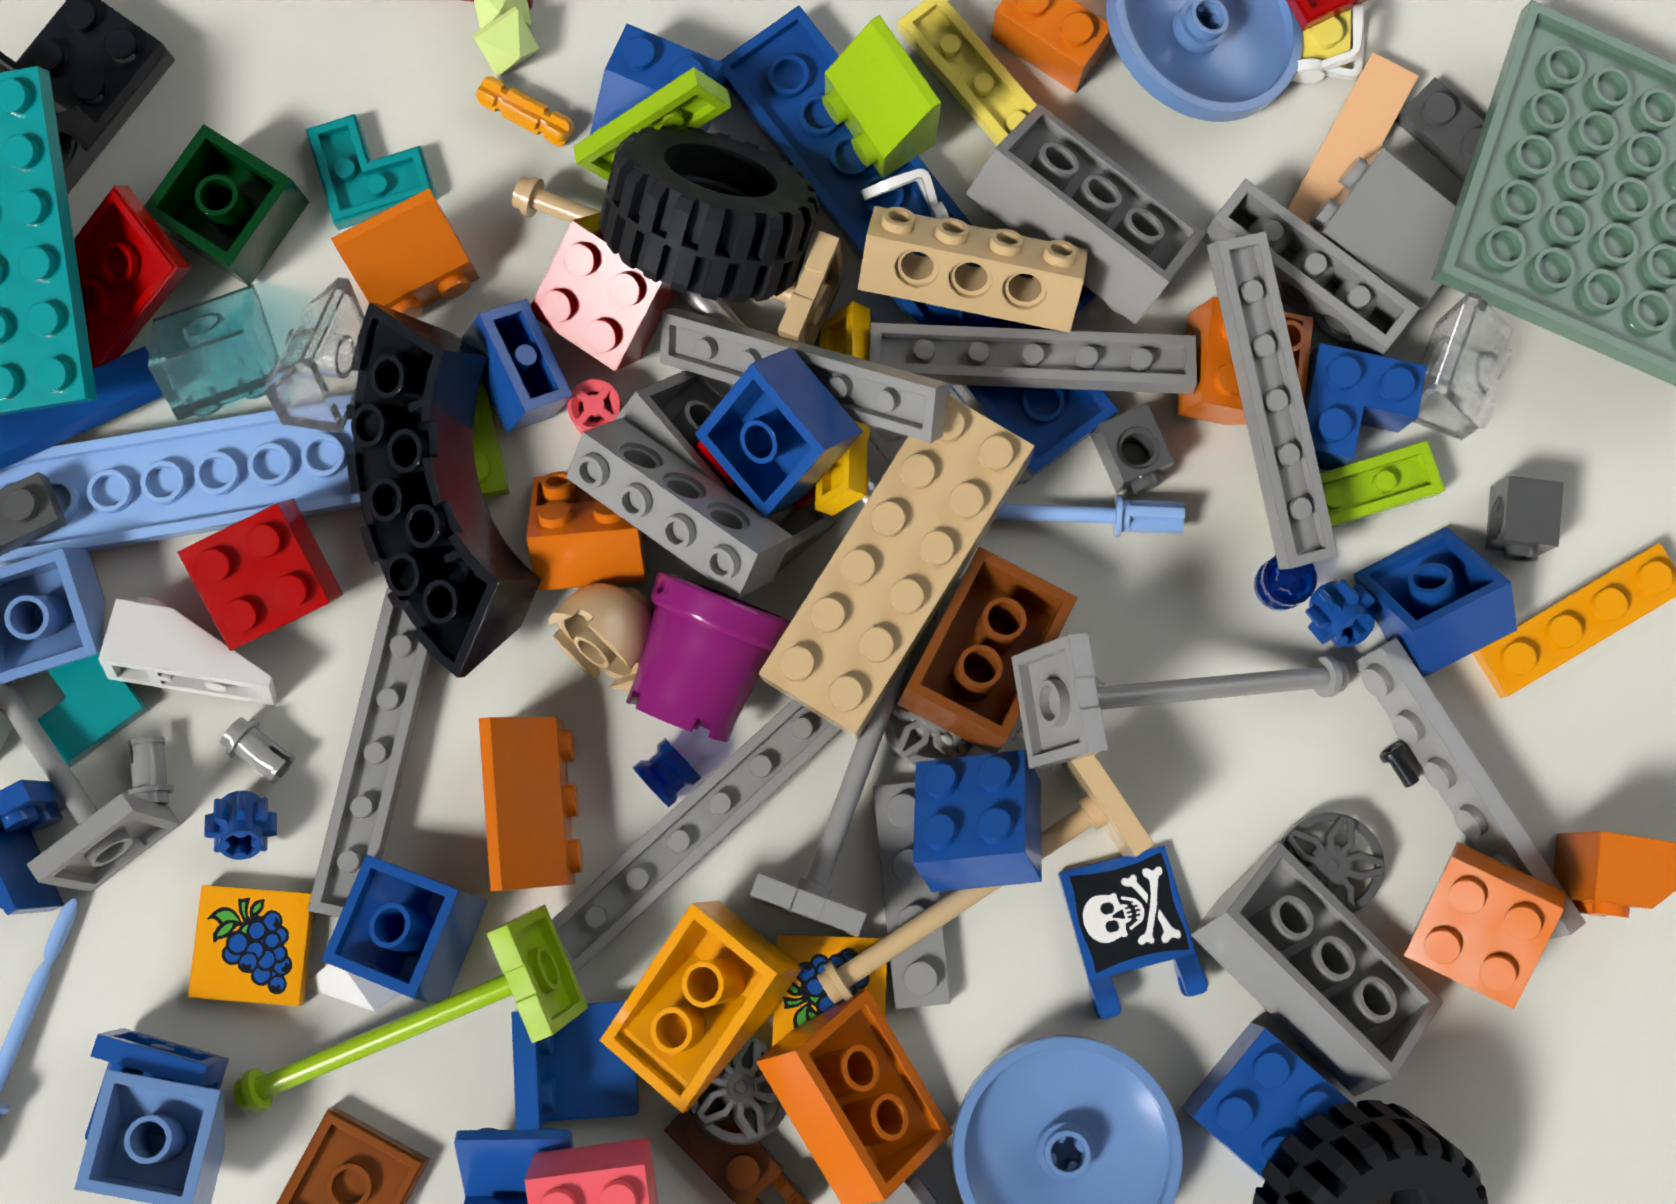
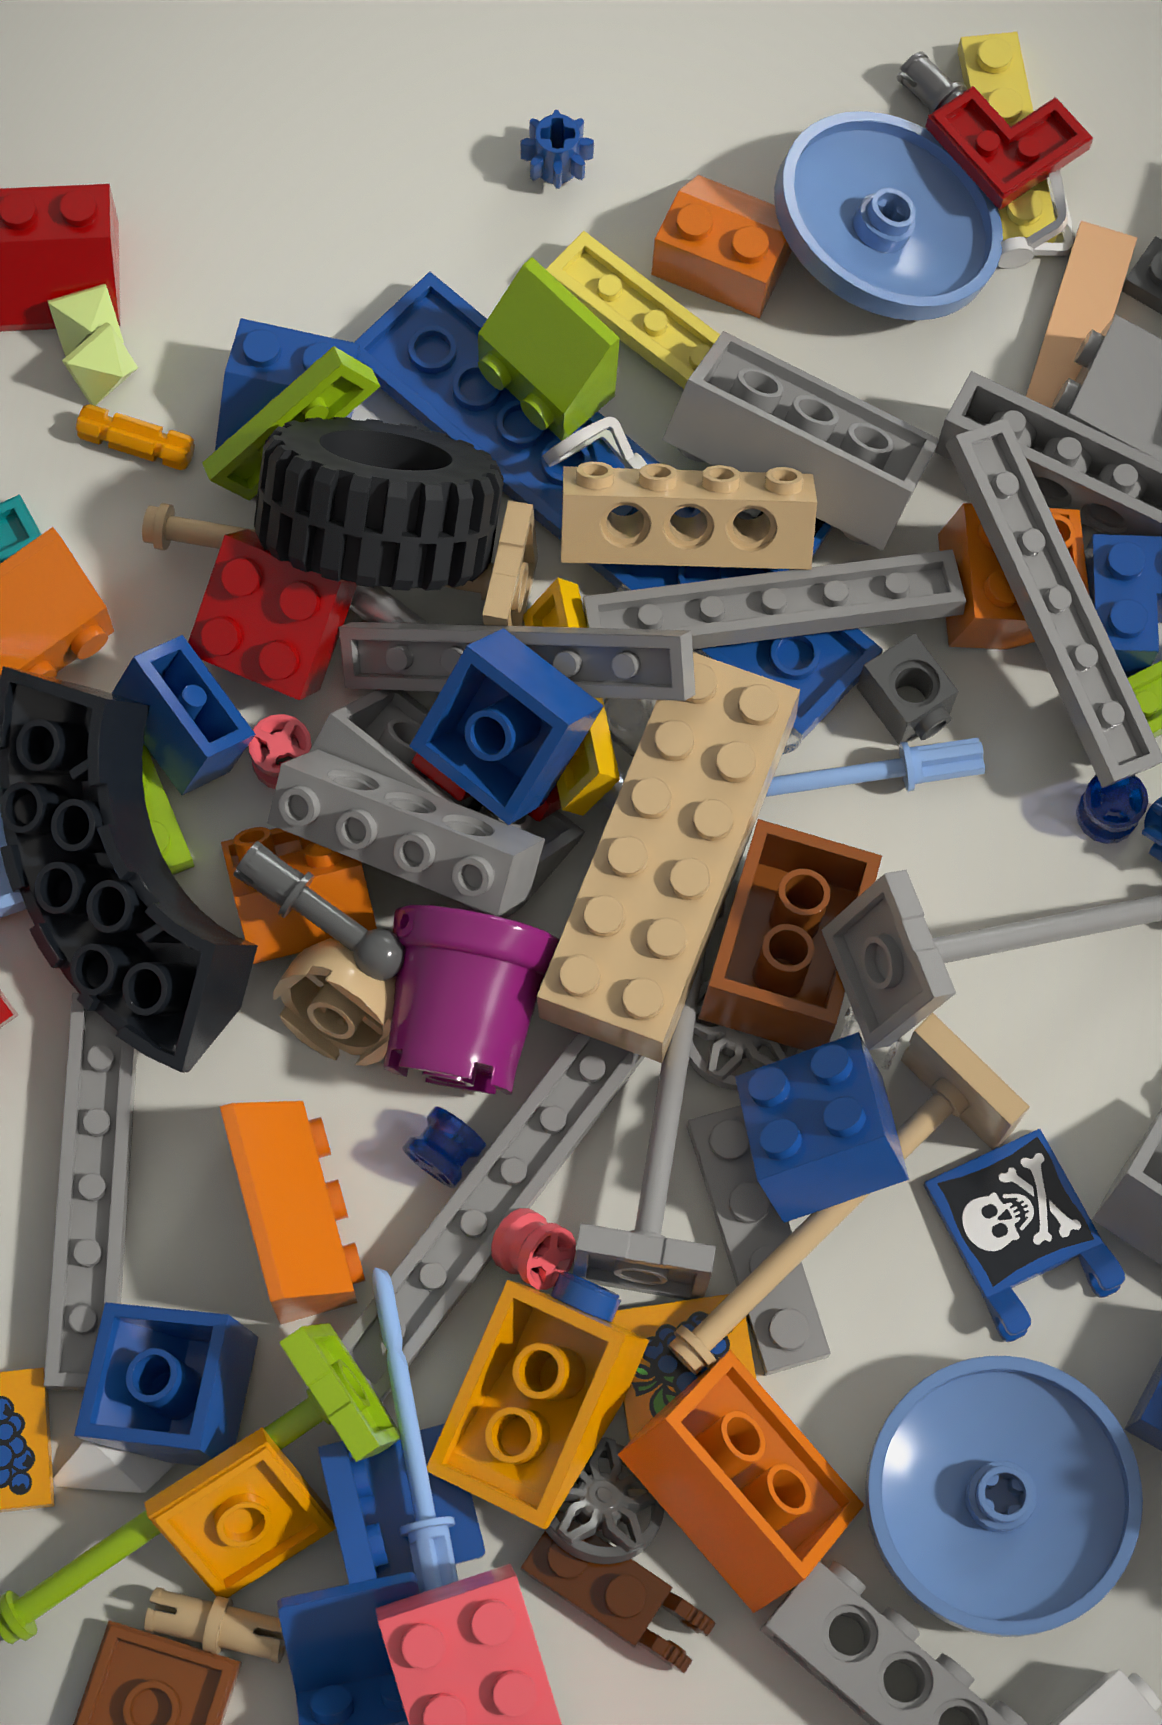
camera: 15 degrees left, 10 degrees down
none -> light orange tile [144,1427,336,1598]
none -> tan pin [144,1587,286,1663]
none -> dark grey pin [233,841,405,981]
none -> light blue piece [372,1267,458,1593]
none -> coral wheel [491,1208,576,1290]
none -> blue tile [551,1271,621,1322]

